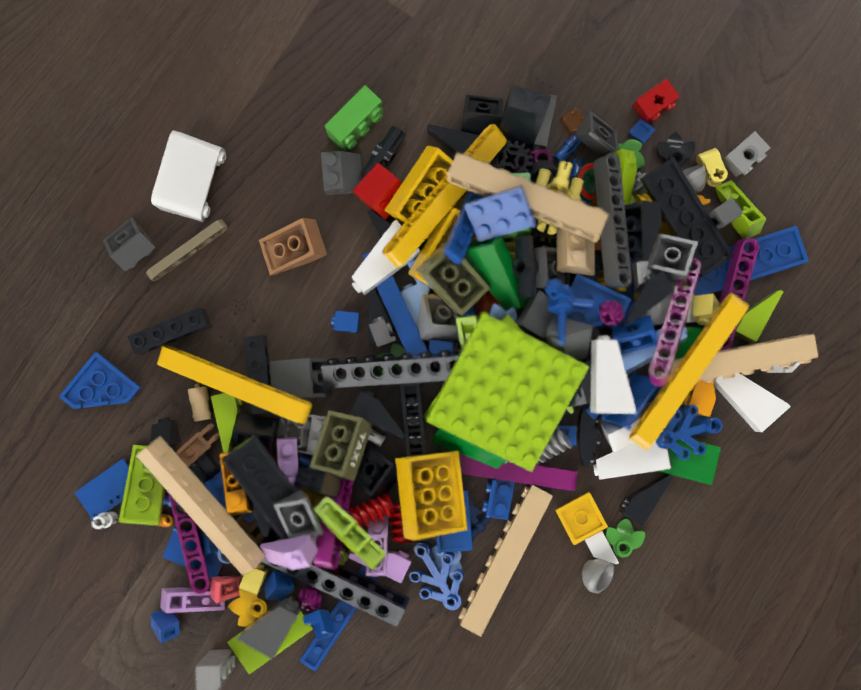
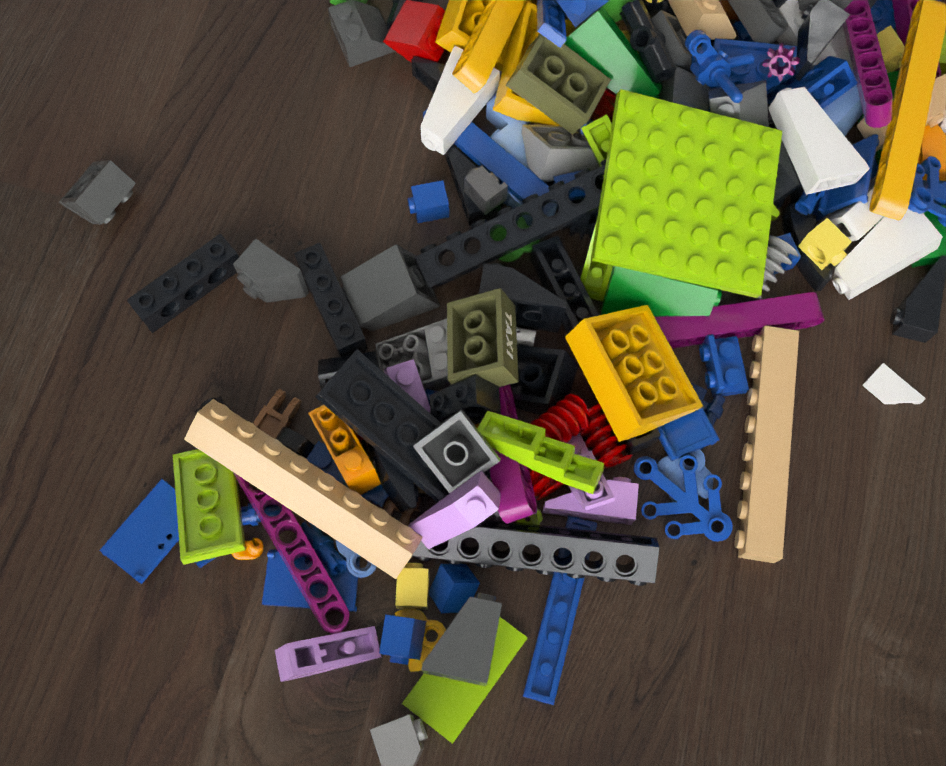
camera: 20 degrees left, 15 degrees down
blue plate [59,352,142,409] -> none
white pin [92,511,118,529] -> none
dark tan beam [146,219,228,281] -> none
blue panel [150,610,180,643] -> none
white windscreen [151,130,226,222] -> none
yellow beam [157,345,312,424] -> none
tan piece [188,384,212,422] -> none
coral slope [210,575,241,603] -> none
lime slope [211,393,243,453] -> none
medium nougat slope [259,218,327,275] -> none
magenta gear [298,586,323,611] -> none
blue panel [303,609,335,640] -> none
yellow plate [555,492,608,545] -> none
light grey hat [582,559,614,593] -> none
bright green plate [606,518,645,558] -> none
none -> dark grey slope [233,239,309,303]
none -> blue brick [379,615,426,665]
none -> light yellow brick [798,218,852,270]

